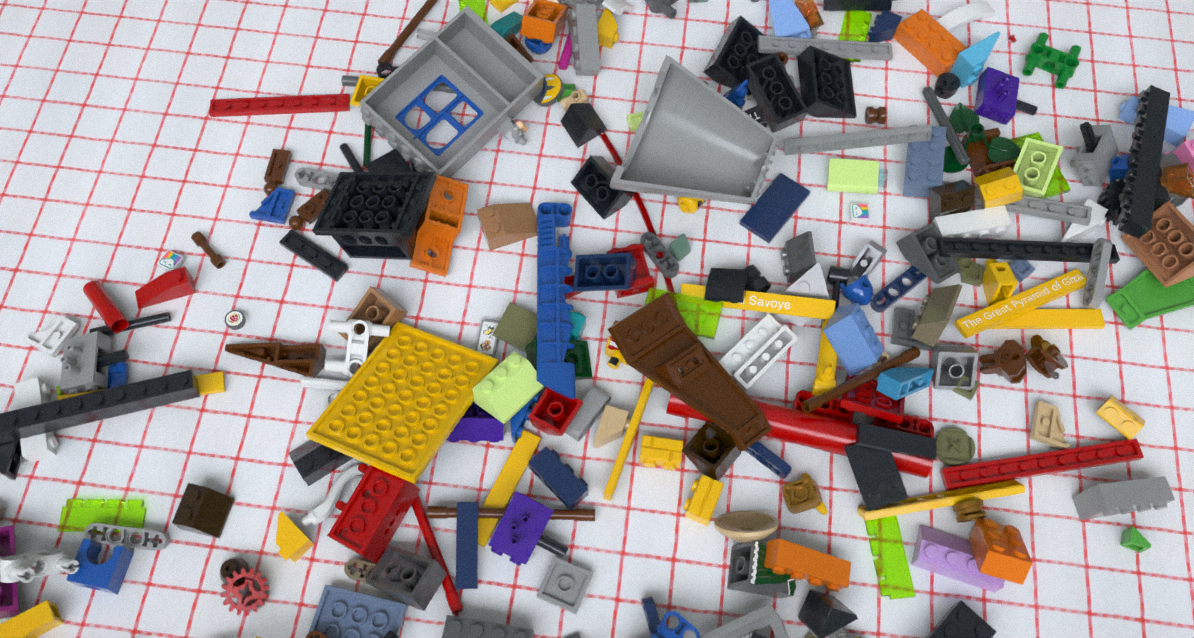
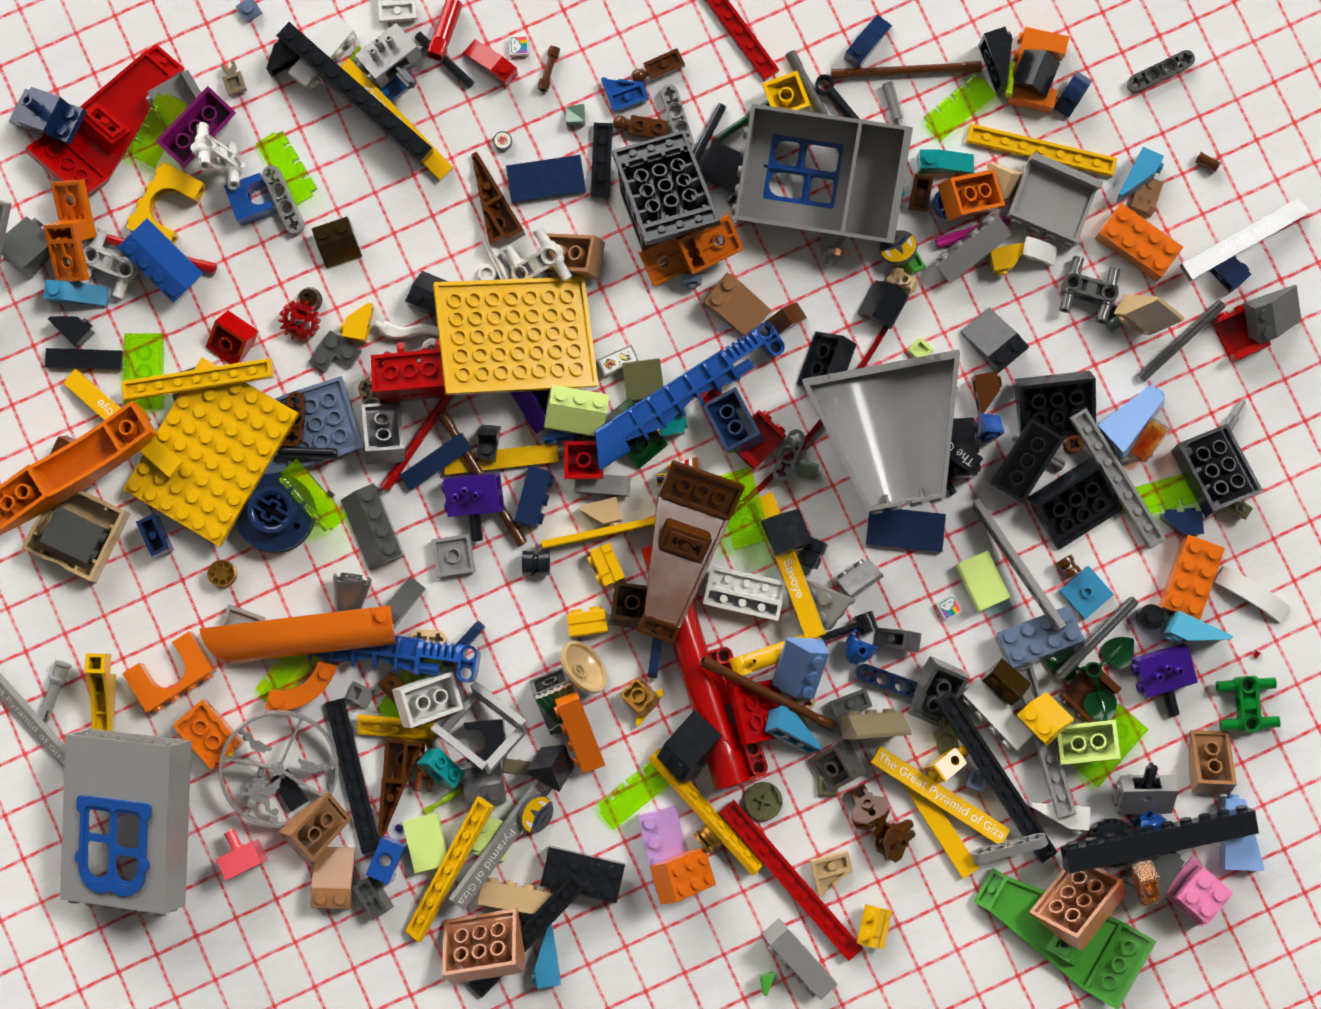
camera: 55 degrees right, 20 degrees up
black tile [856,423,937,461] -> none
none -> dark grey plate [309,330,362,373]
none -> black slope [476,424,501,463]
none -> dark blue tile [506,154,586,204]
none -> black wheel [522,551,550,576]
none -> sand green slope [566,104,585,126]
none -> sand blue plate [682,274,702,288]
none -> reddish brown slope [765,302,807,335]
none -> dark blue slope [844,15,892,68]
none -> slope [960,307,1029,374]
none -> dark azure plate [1059,565,1114,620]
none -> medium nougat slope [1189,730,1237,794]

